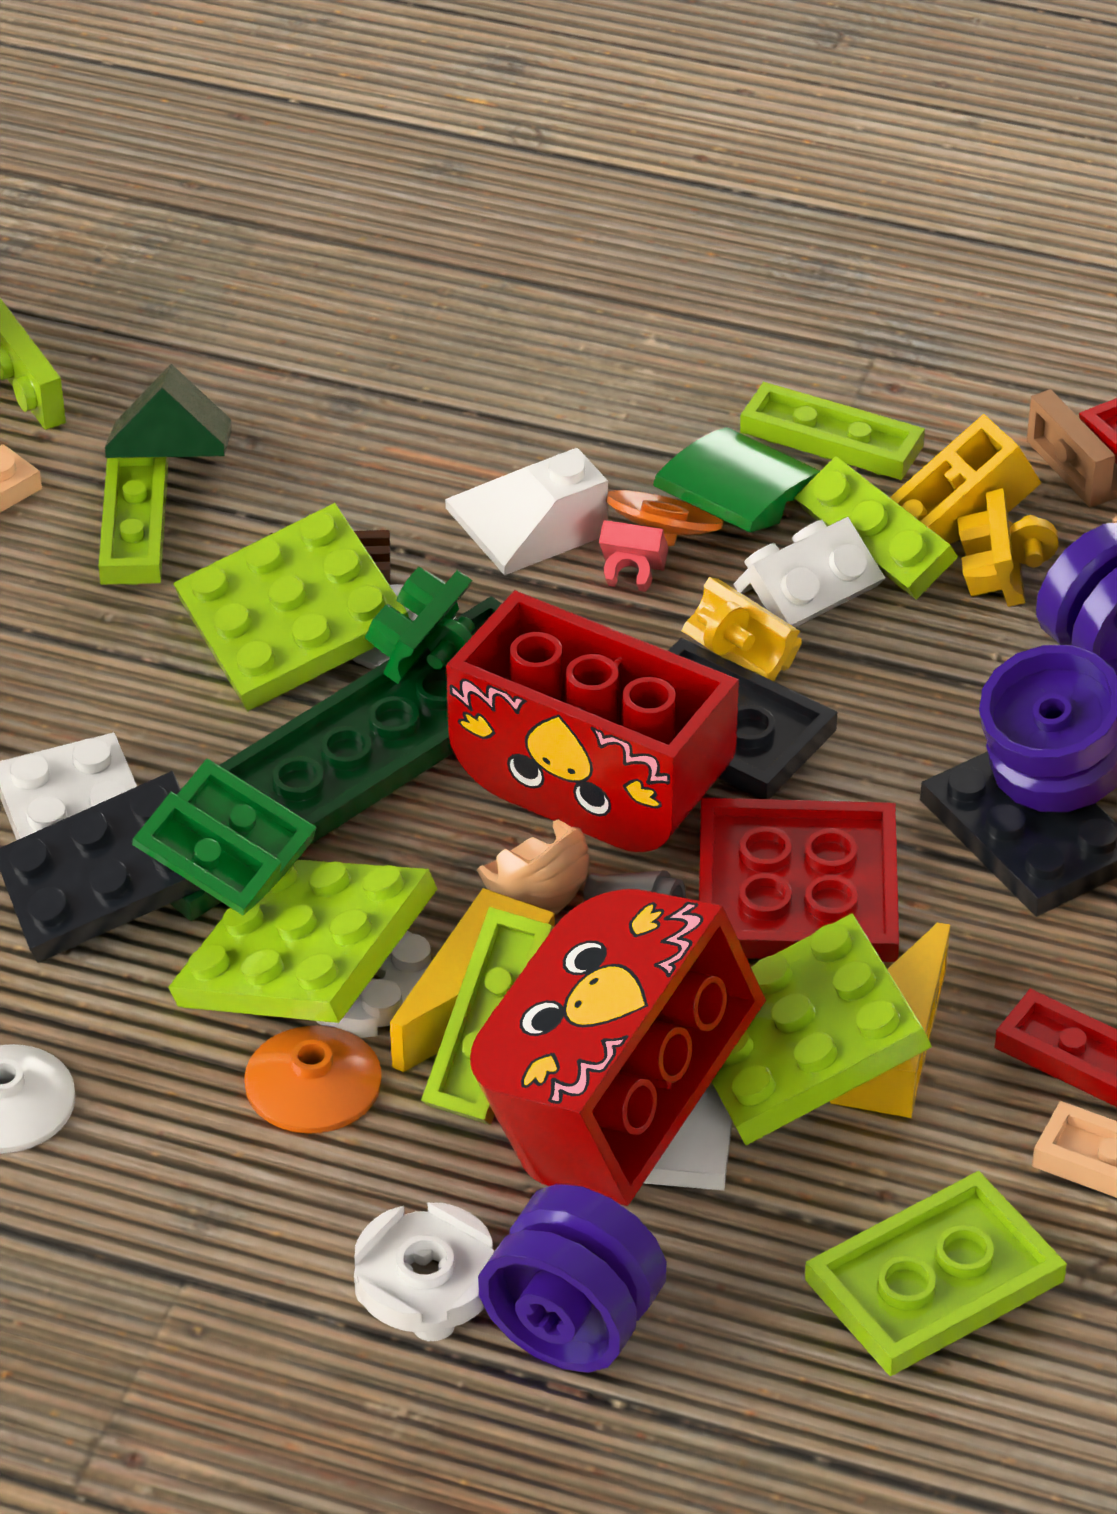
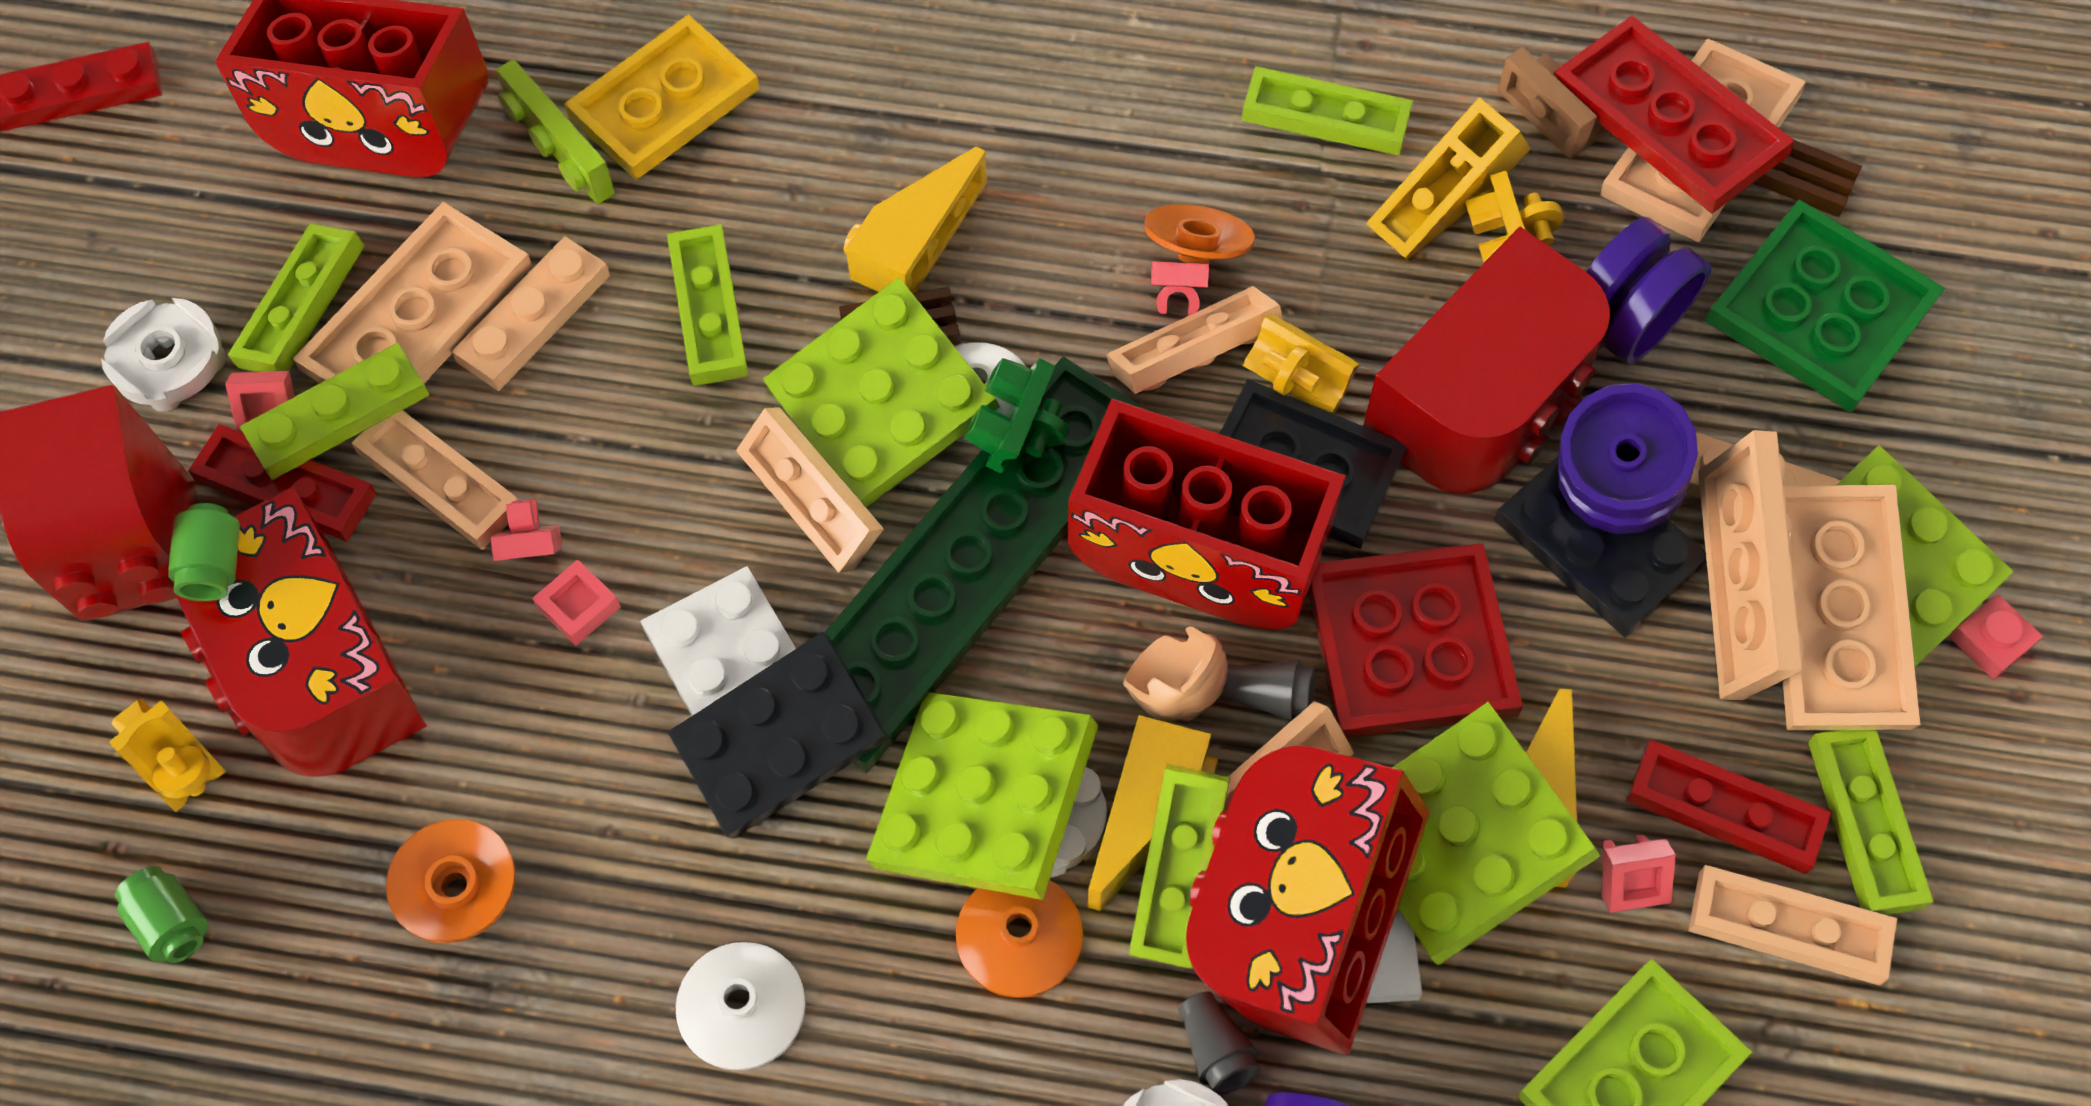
camera: 10 degrees left, 20 degrees up
dark green slope [105,364,232,458] -> none
green slope [132,758,316,915] -> none
white slope [445,448,608,575] -> none
green slope [653,427,820,533] -> none
white bracket [733,517,885,627] -> none
lime plate [795,456,958,600] -> none
none -> yellow plate [564,14,760,180]
none -> light nougat plate [736,407,884,573]
none -> yellow slope [844,147,987,293]
none -> light nougat plate [1106,286,1283,394]
none -> dark grey cone [1178,991,1260,1095]
none -> red brick [1363,226,1610,493]
none -> coral tile [1601,835,1676,913]

